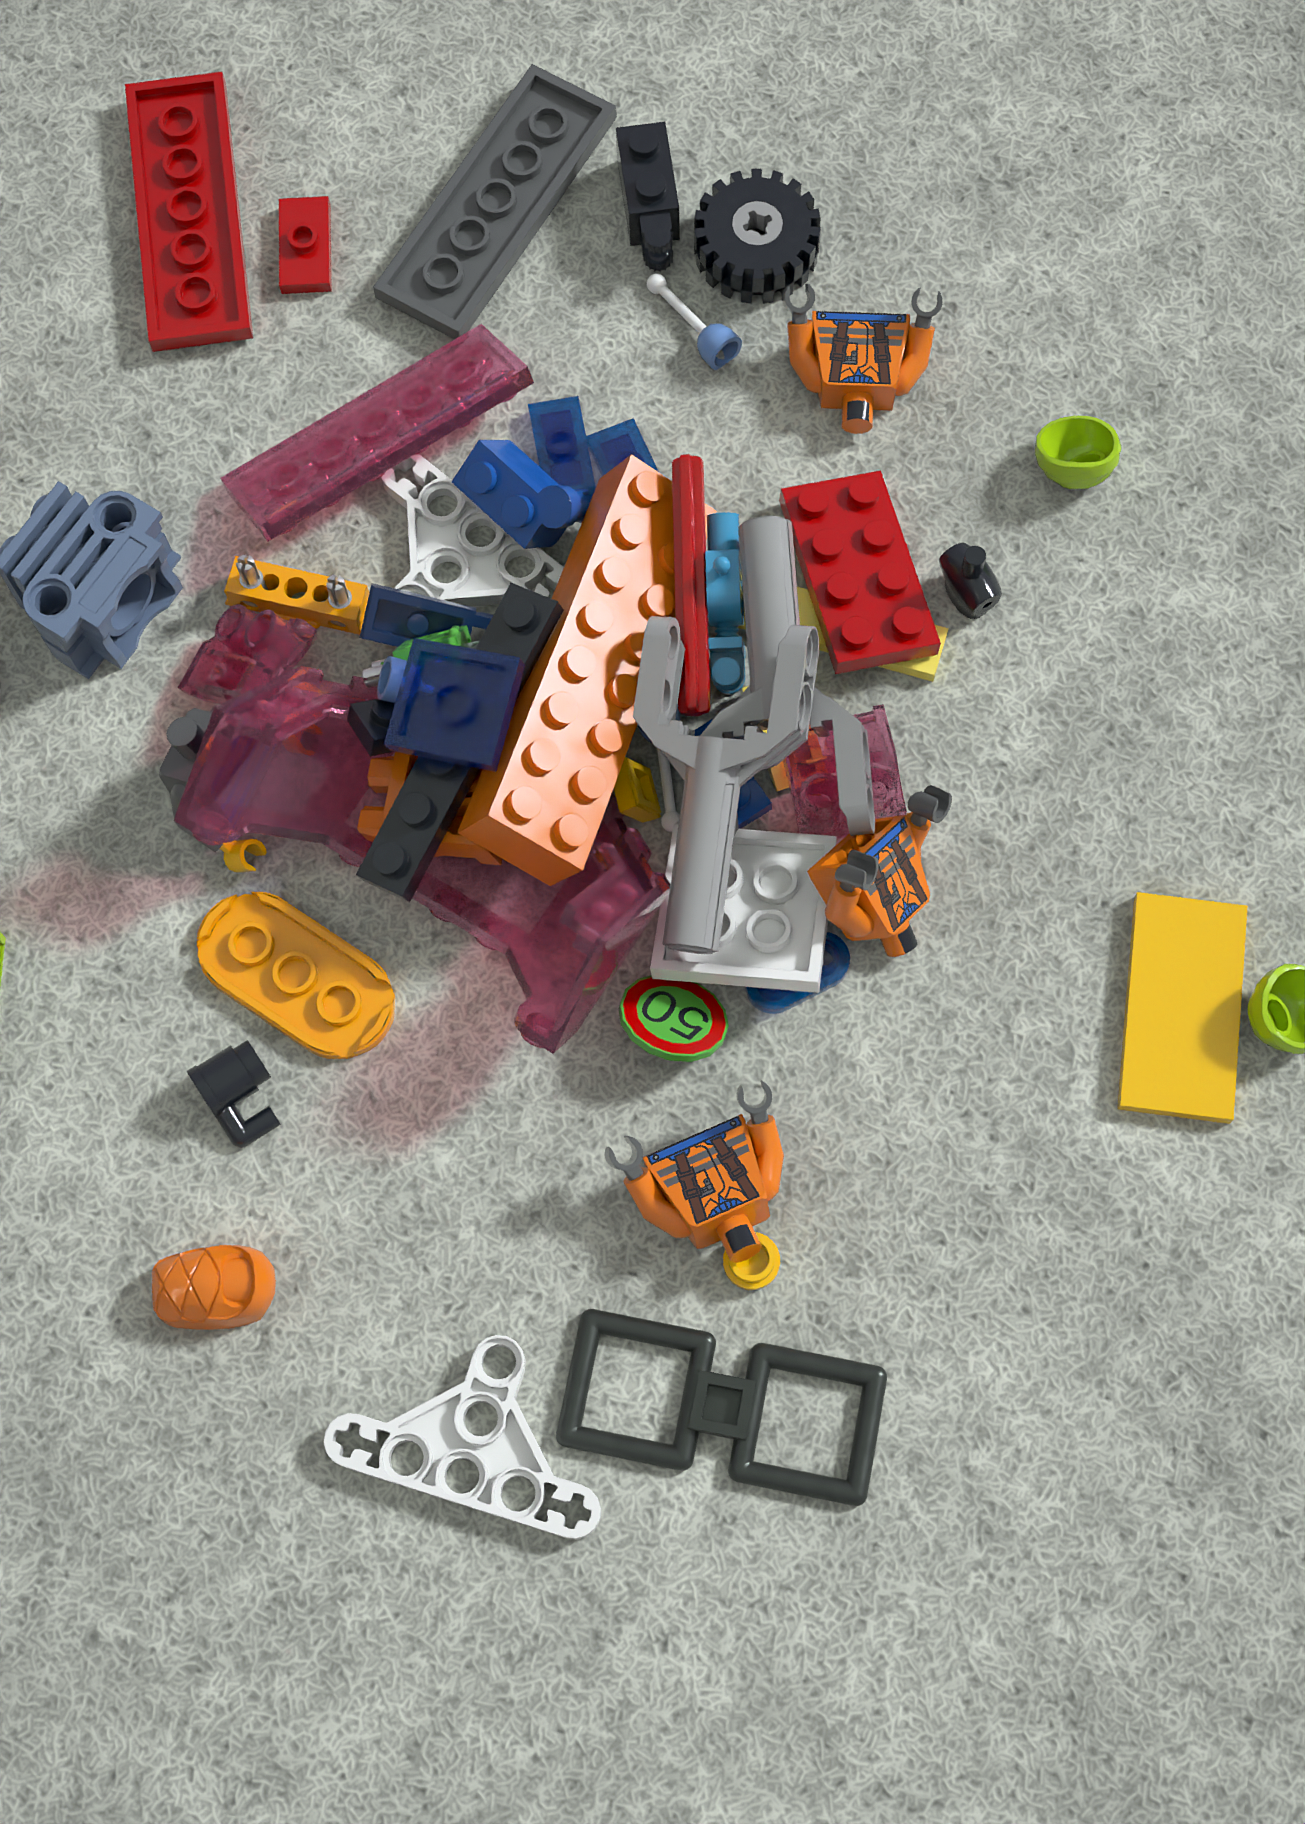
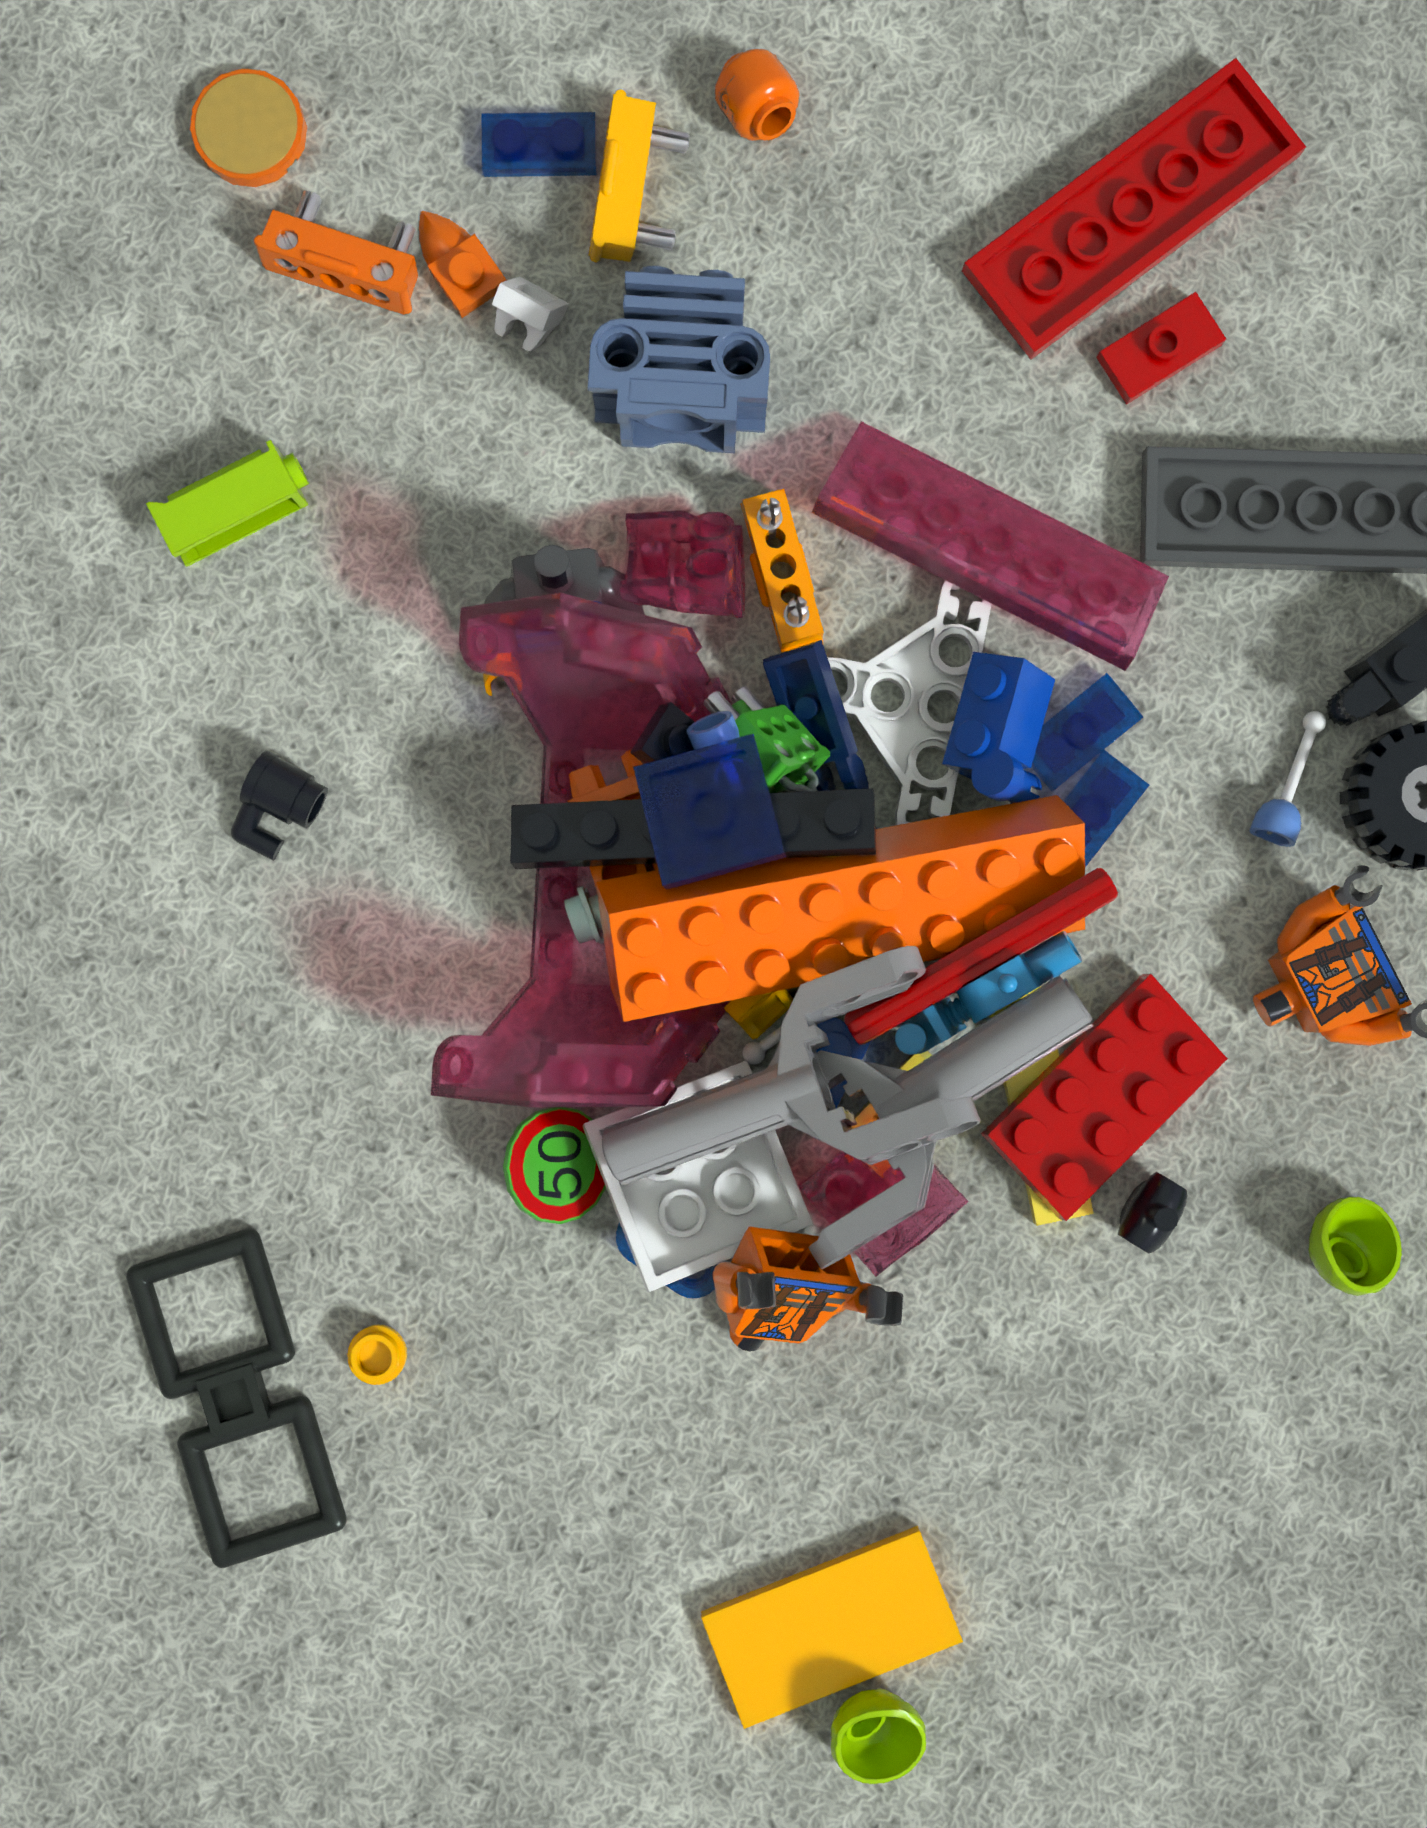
camera: 60 degrees right, 15 degrees up
orange piece [152,1245,276,1330] -> none
light orange tile [196,892,395,1059] -> none
white beam [324,1335,601,1540] -> none
torso [604,1080,784,1263] -> none
none -> light aqua plate [564,886,604,944]

